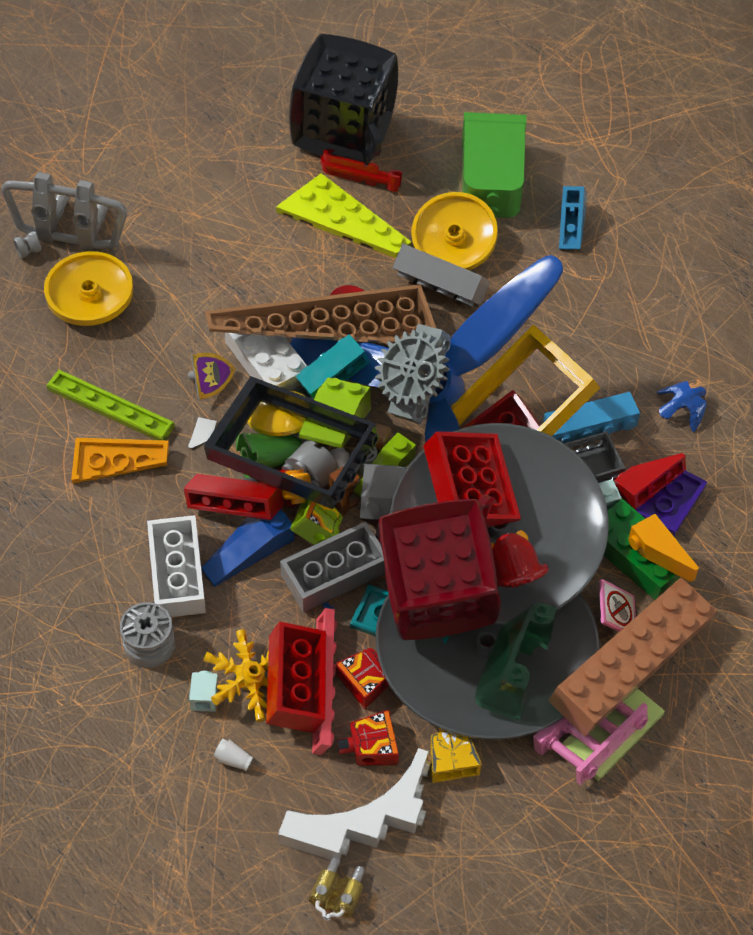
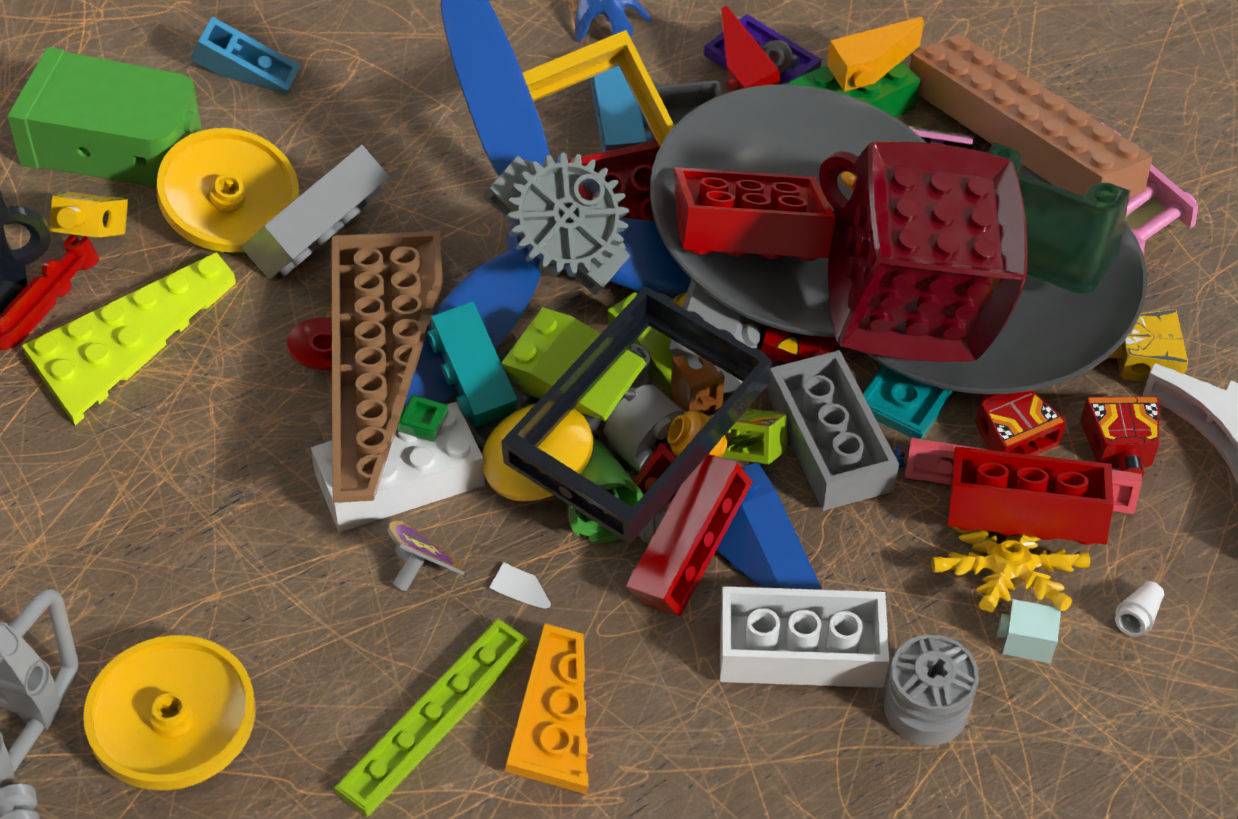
camera: 80 degrees left, 5 degrees down
none -> yellow torso [50,191,128,238]
none -> green tile [397,395,448,442]
none -> dark grey plate [762,40,799,74]

